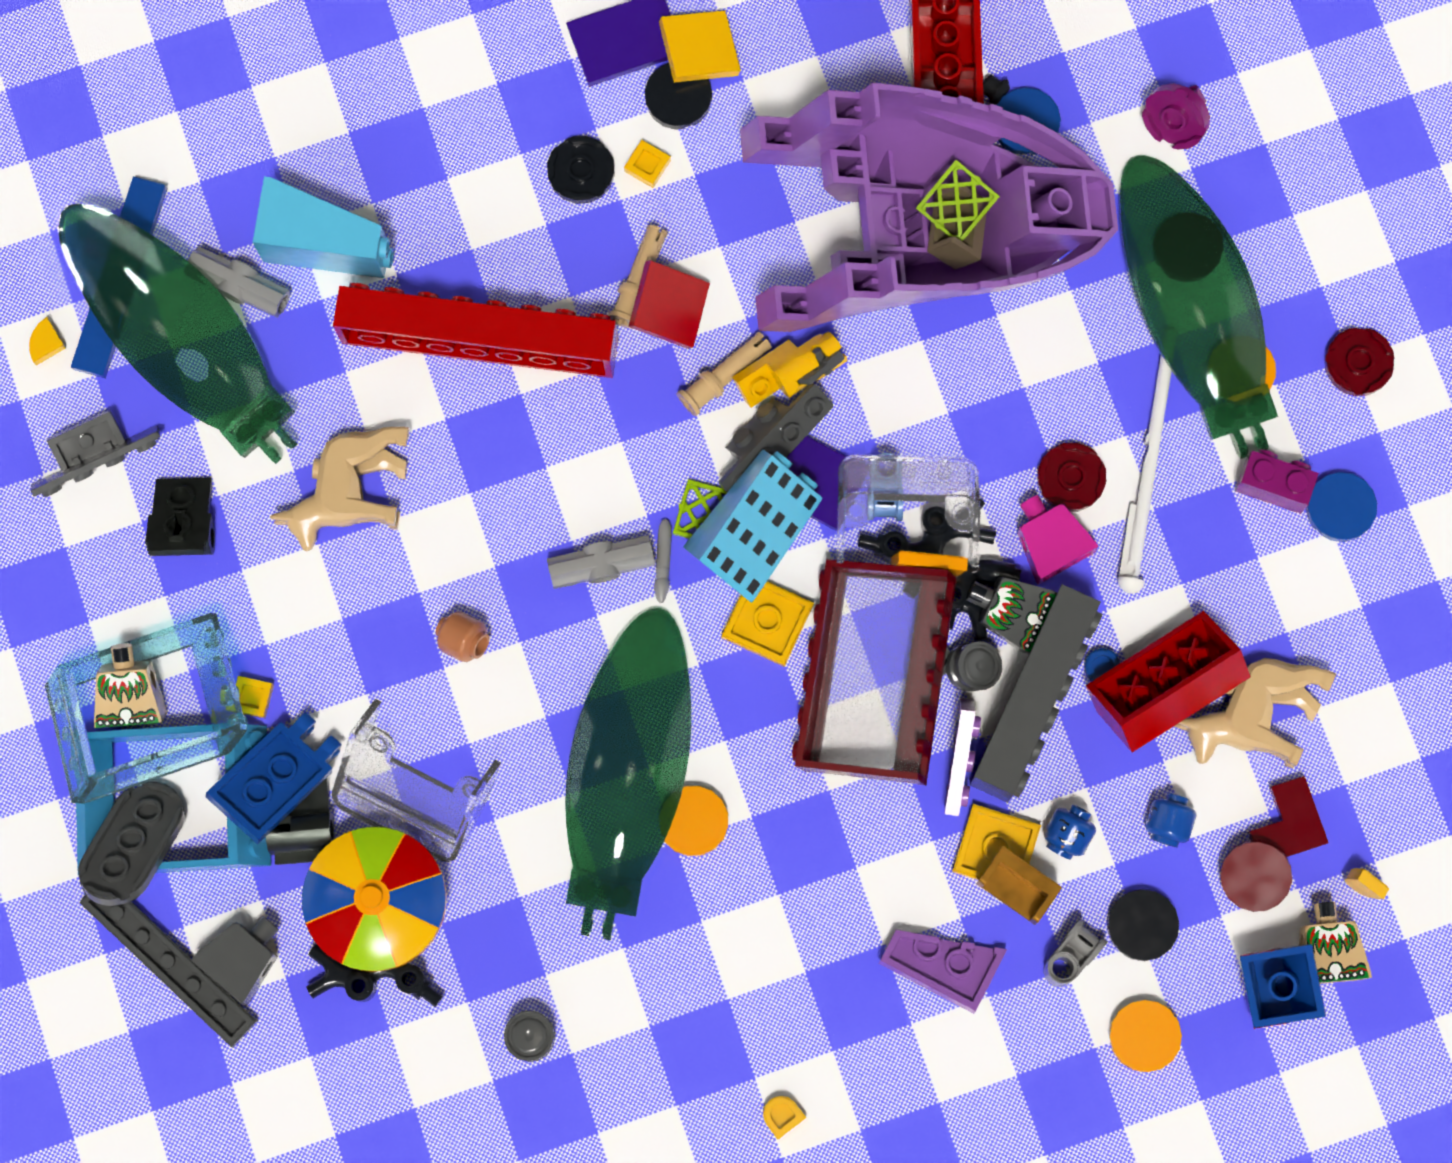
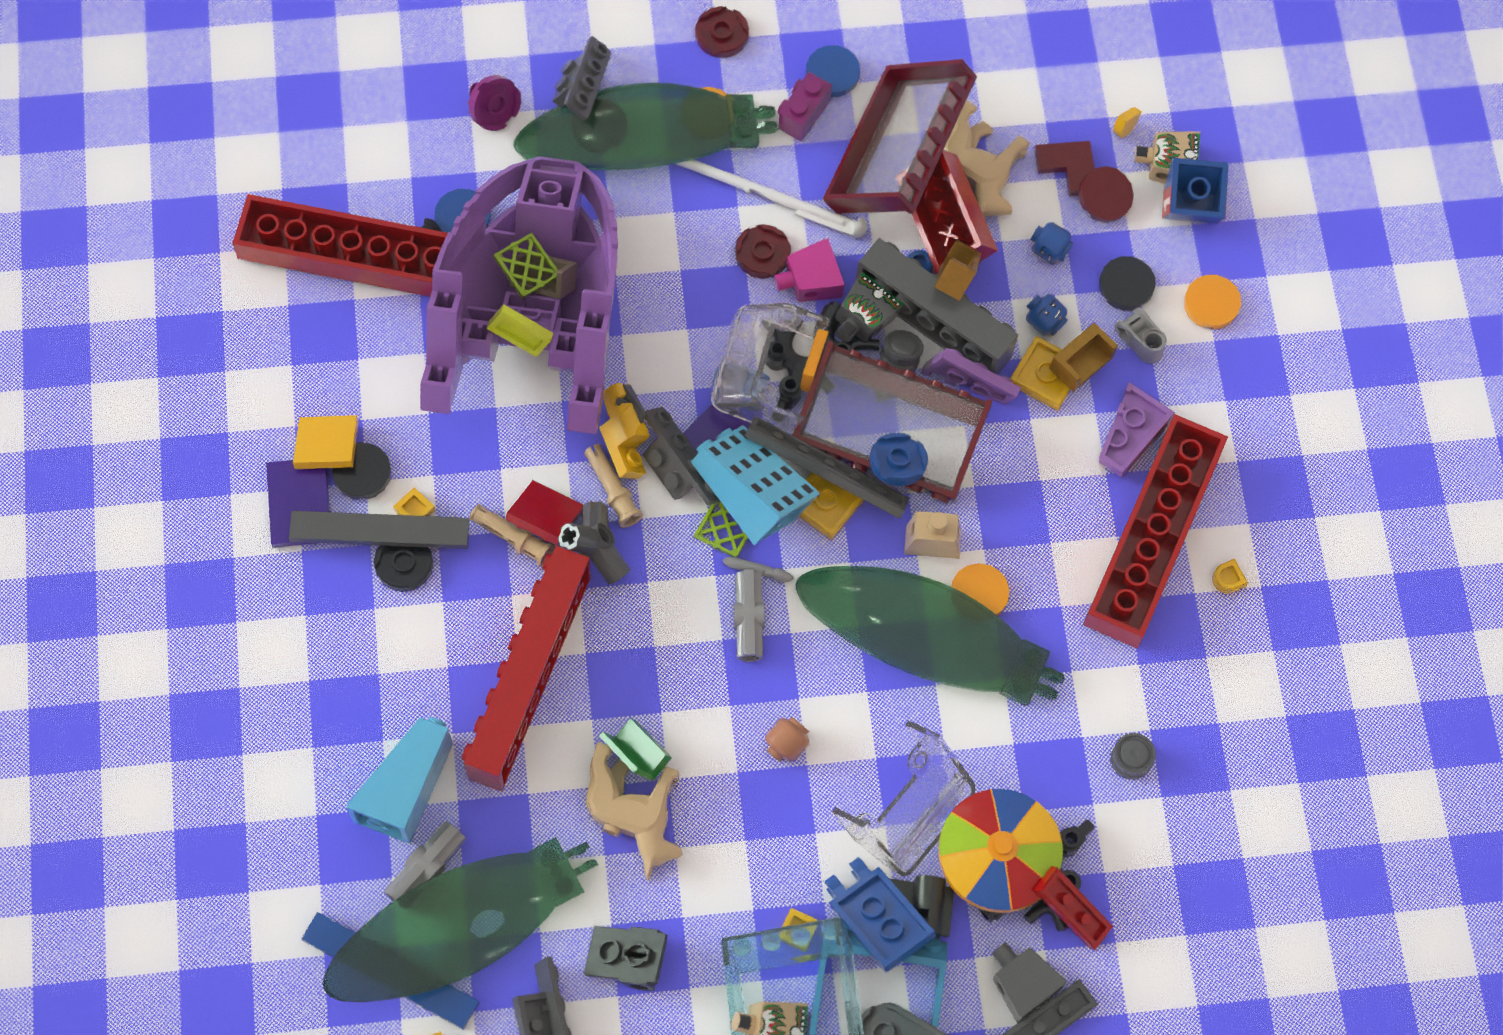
camera: 85 degrees left, 10 degrees down
none -> dark grey tile [289,511,470,549]
none -> neon yellow tile [487,304,553,357]
none -> dark grey bracket [552,36,612,121]
none -> dark grey piece [558,501,631,585]
none -> panel [599,718,672,781]
none -> dark grey tile [745,416,908,519]
none -> window [823,59,977,215]
none -> blue tile [869,433,928,486]
none -> tan torso [904,511,961,559]
none -> pearl gold panel [934,240,982,301]
none -> red tile [1034,866,1113,950]
none -> red brick [1083,414,1228,648]

